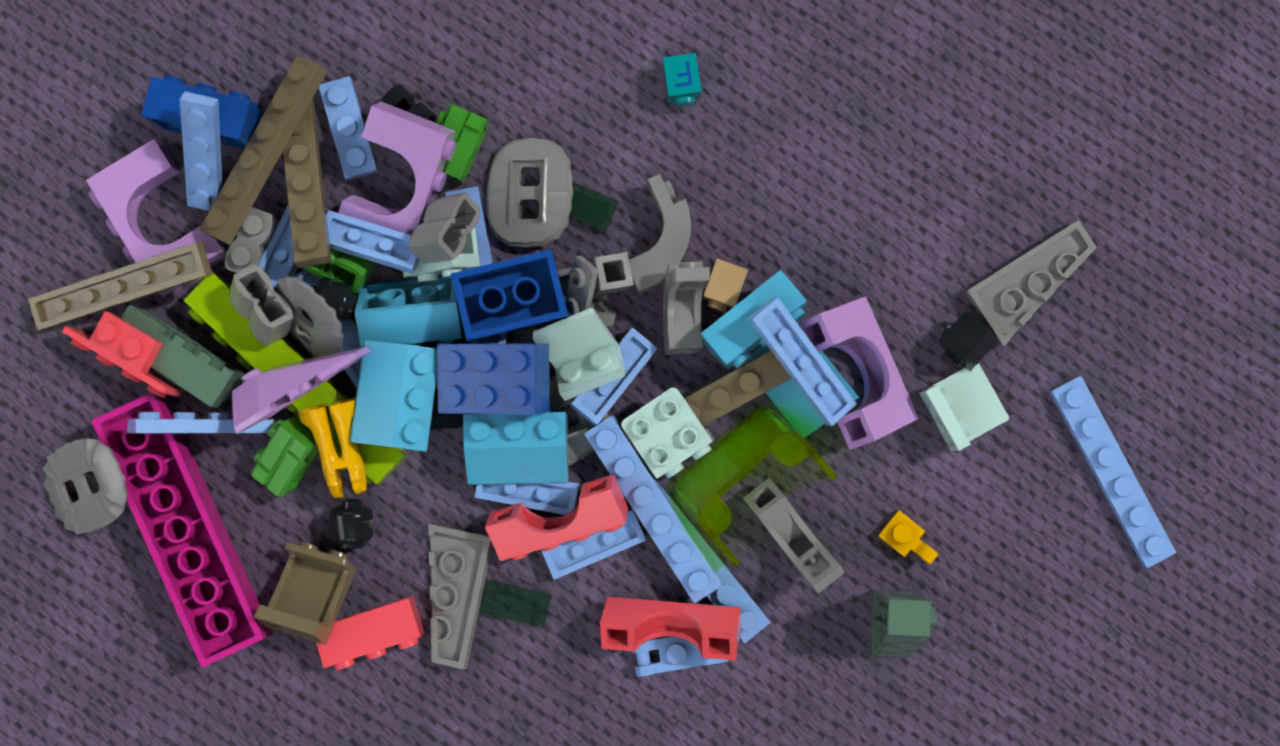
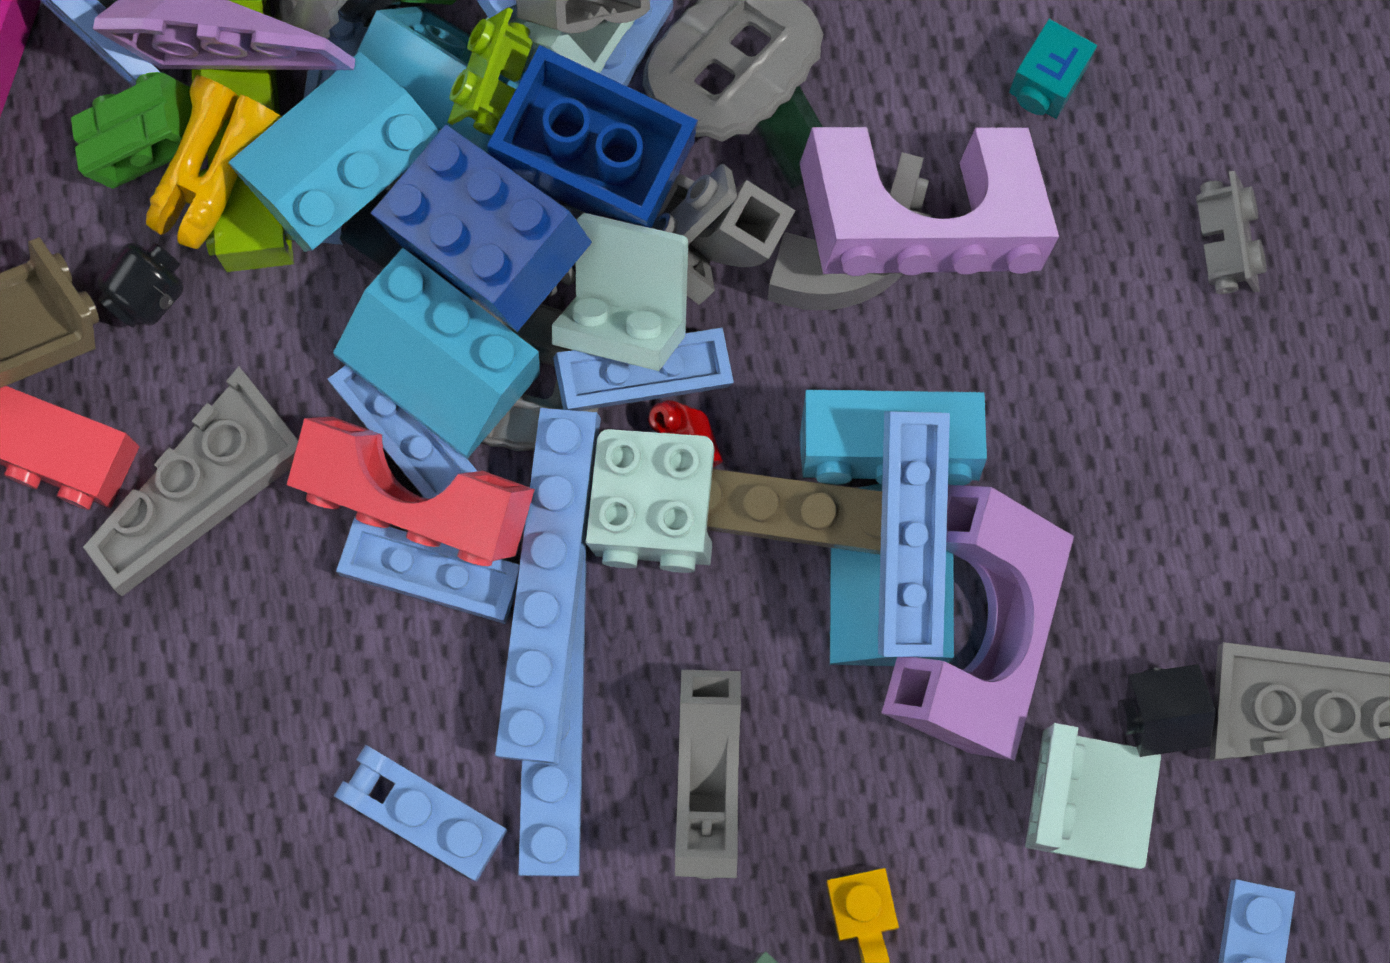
camera: 35 degrees right, 10 degrees down
clear green tile [479,579,552,628] -> none
coral arch [600,596,741,661] -> none
light grey arch [663,261,710,355] -> none
clear neon green windscreen [674,407,837,567] -> none
tan brick [702,259,748,313] -> none
none -> lime hinge [447,7,533,135]
none -> red arm [648,400,723,467]
none -> lavender arch [800,127,1059,276]
none -> light grey hinge [1196,170,1267,294]

